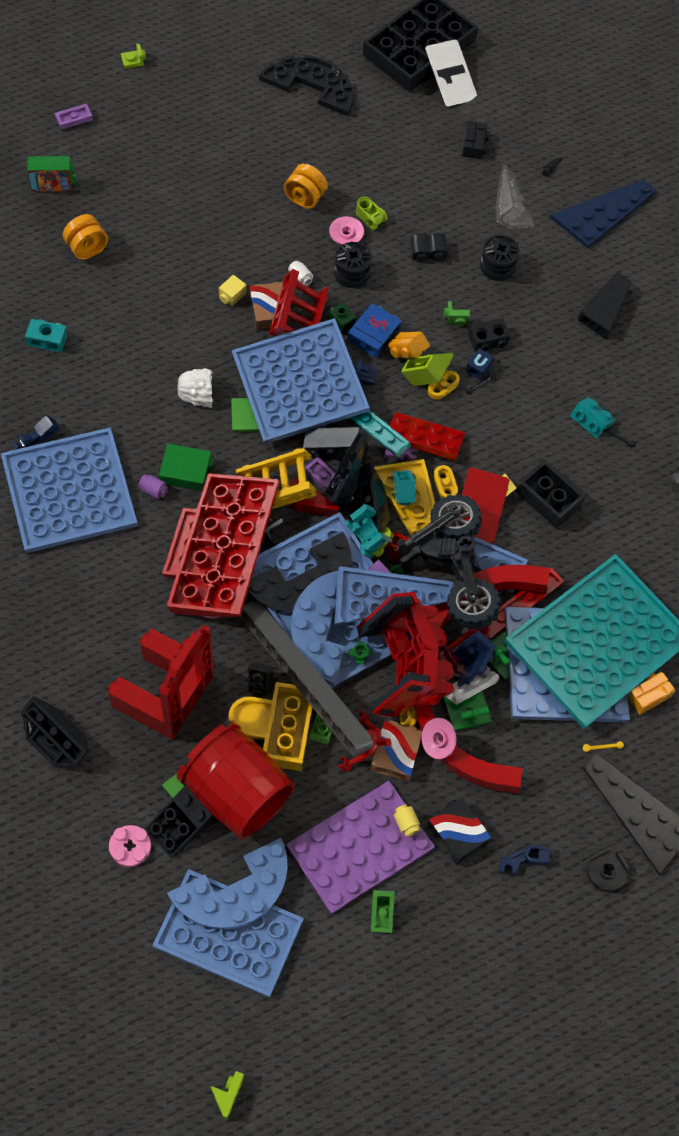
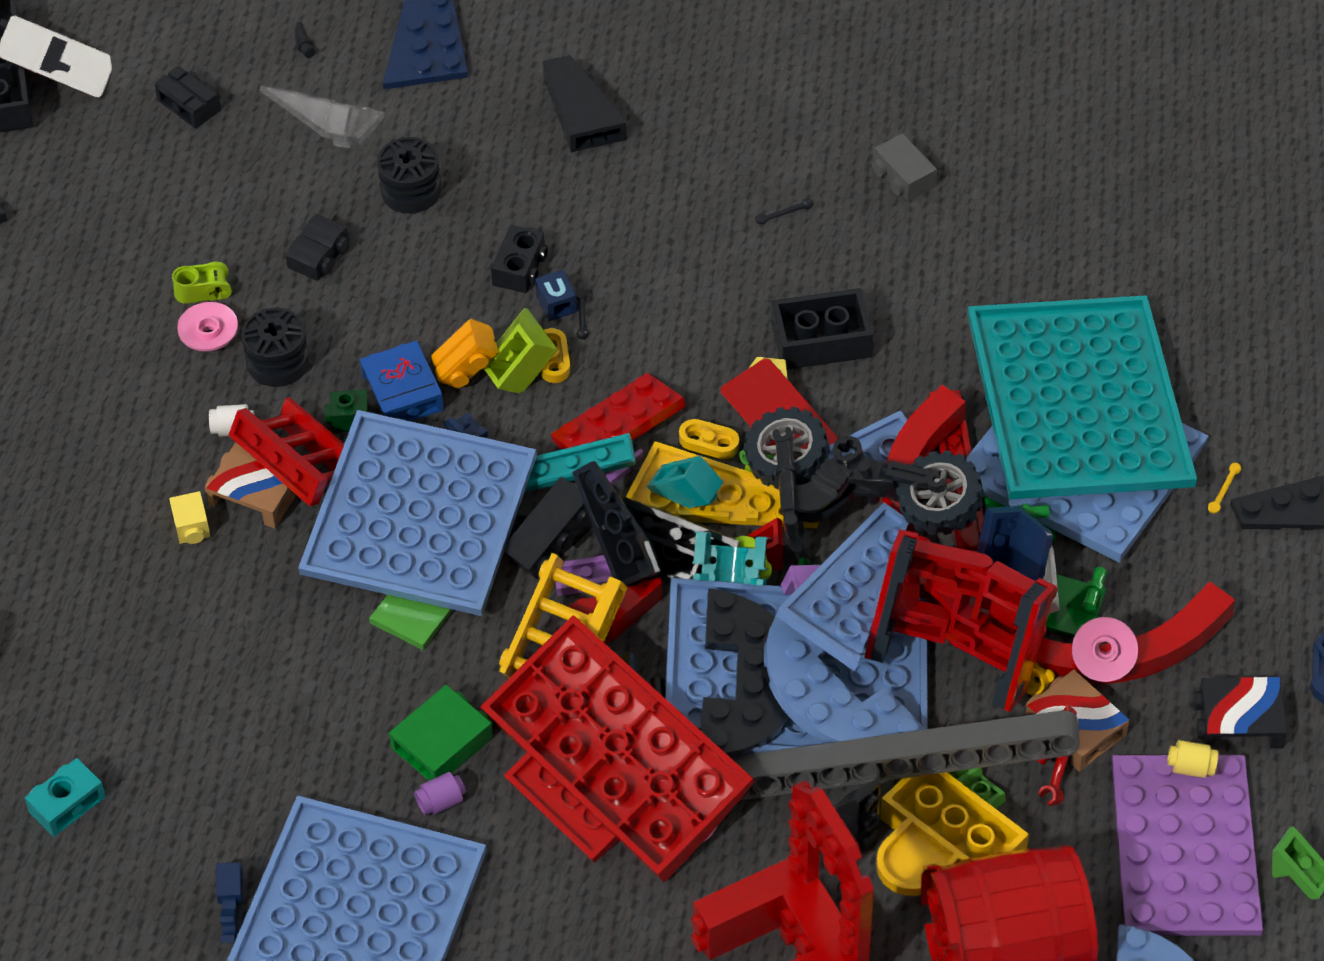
camera: 50 degrees left, 10 degrees down
white hair [178,369,213,408] -> none
light orange wheel [284,164,328,209] -> none
green plate [348,641,372,664] -> none
bright green bracket [443,301,470,327] -> none
teal bracket [570,398,616,438] -> none
light orange brick [627,672,675,715] -> none

